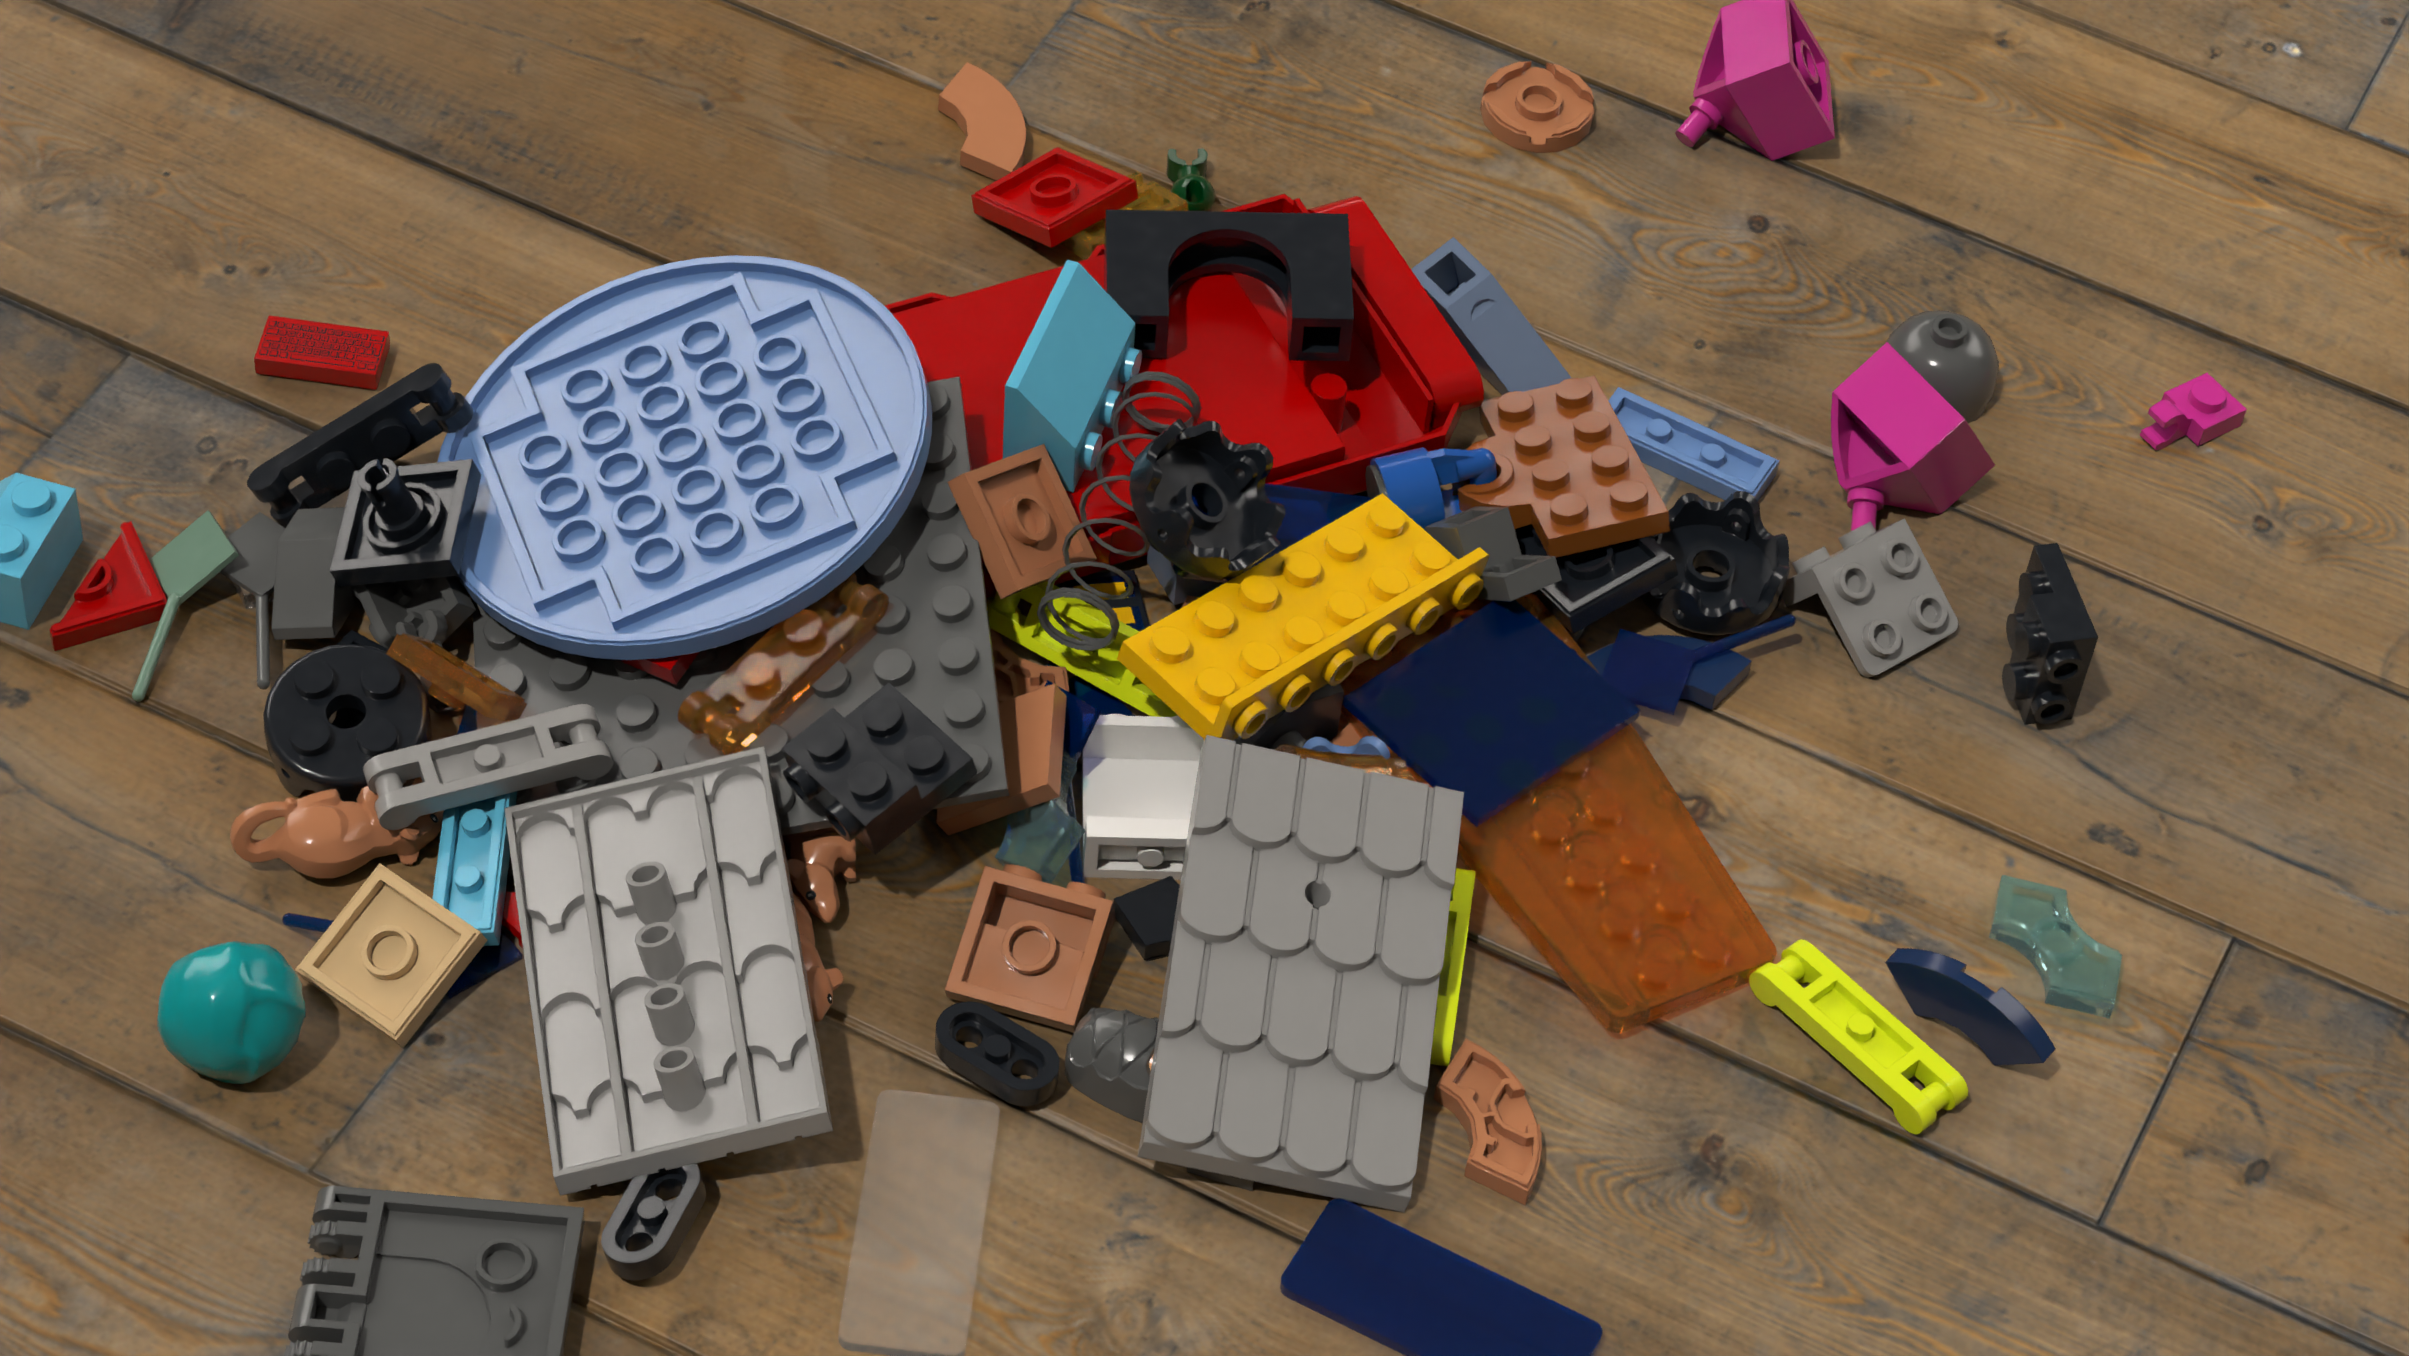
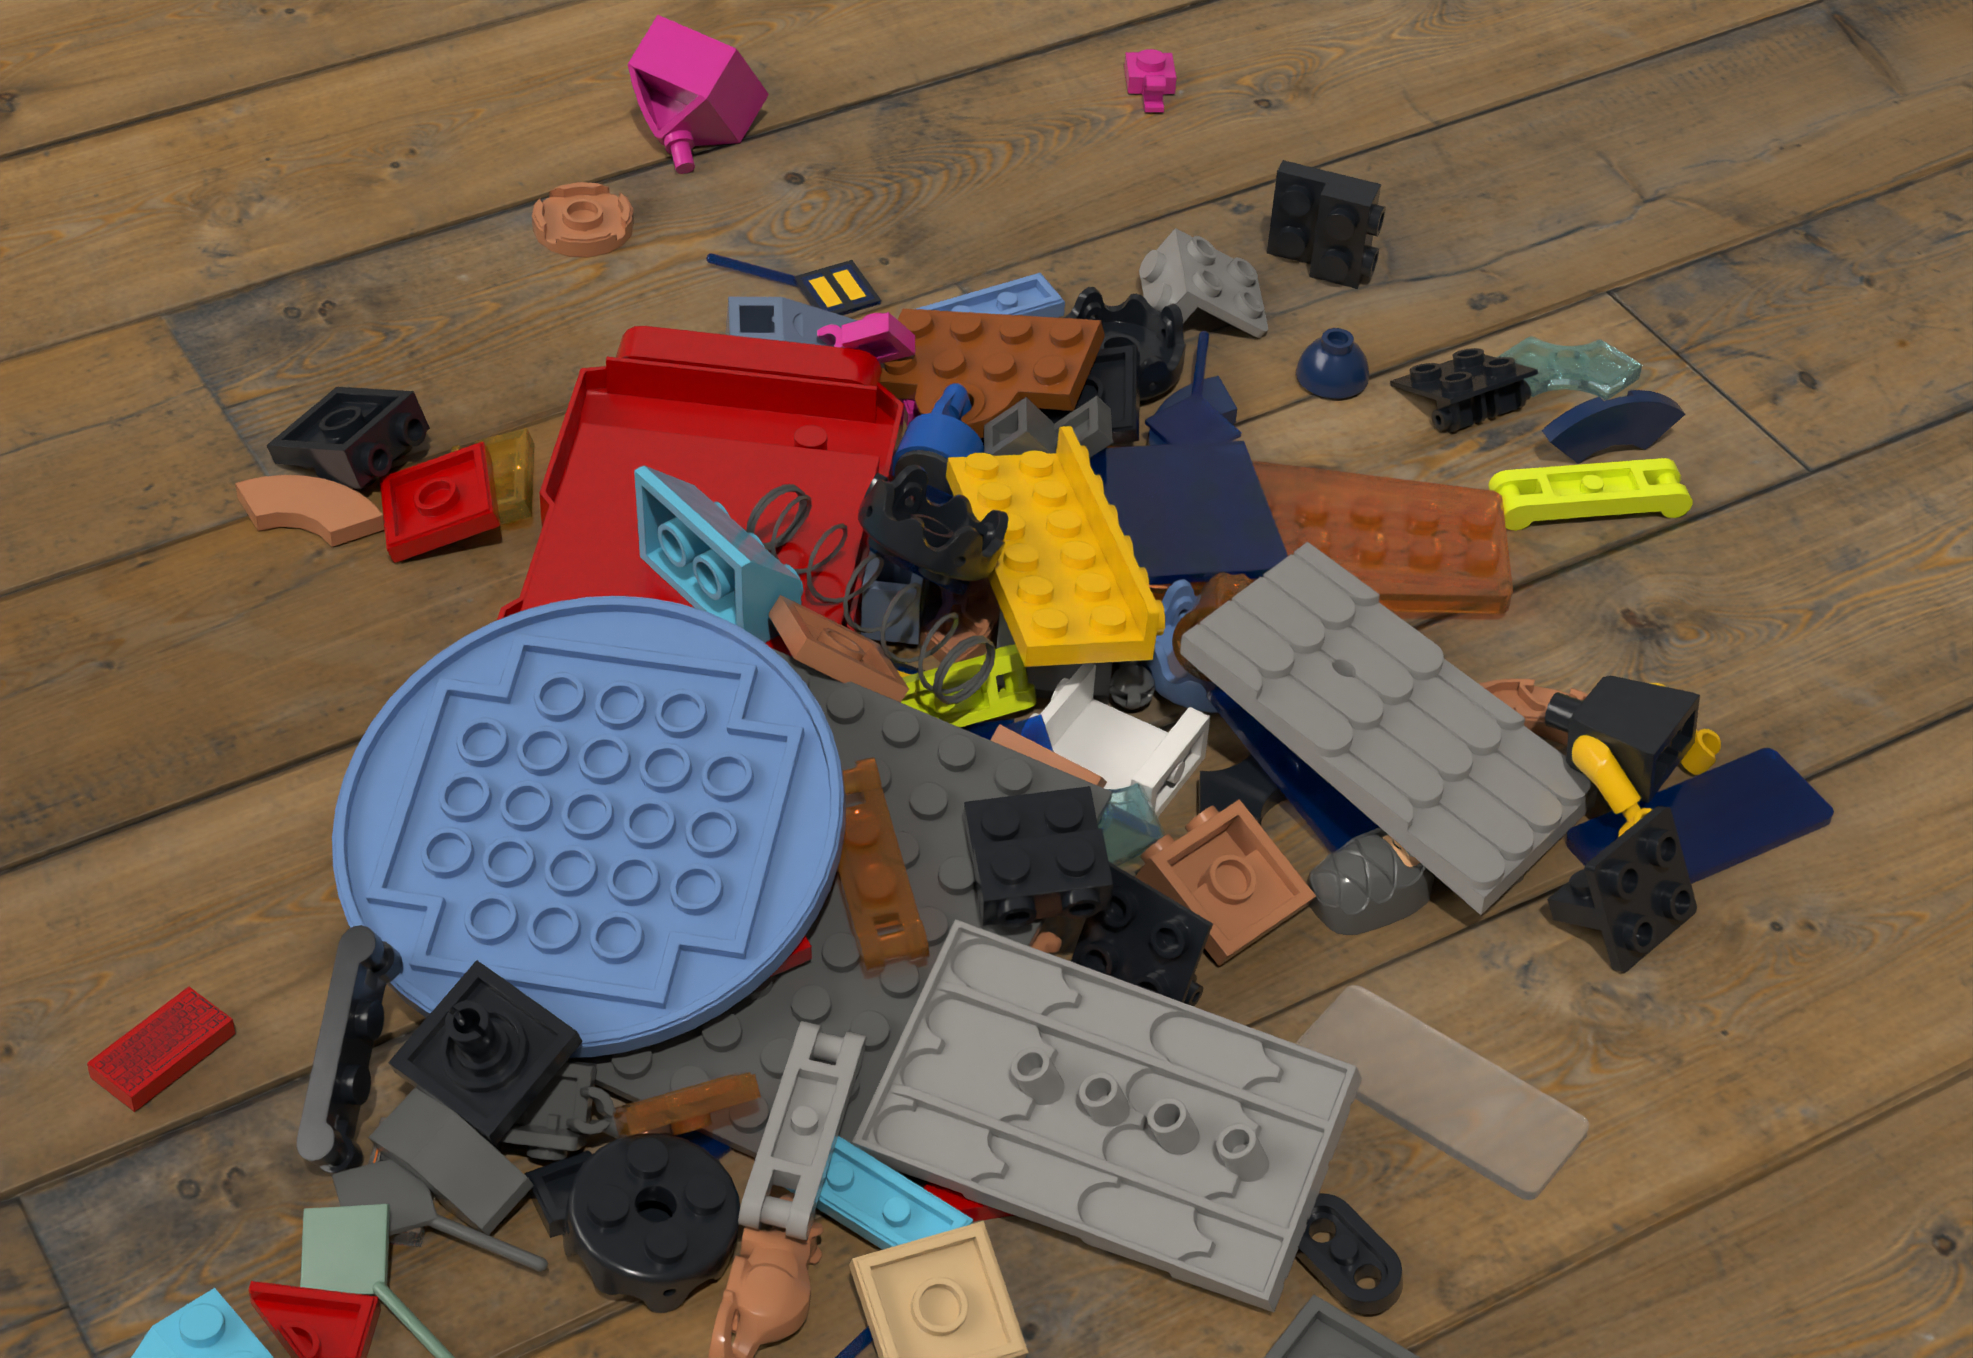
camera: 55 degrees left, 5 degrees down
black plate [935,1001,1059,1106] -> none
black arch [1104,210,1354,361] -> none
dark green arm [1166,148,1216,211] -> none
dark pink piece [1831,342,1995,531] -> none
dark grey cylinder [1887,310,1999,423] -> none
none -> black plate [266,387,430,490]
none -> piece [706,253,881,316]
none -> dark pink plate [817,312,915,364]
none -> black hinge [1071,862,1213,1006]
none -> dark blue brick [1296,328,1369,399]
none -> black hinge [1390,348,1538,432]
none -> black torso [1545,676,1721,837]
none -> black bracket [1547,806,1697,973]

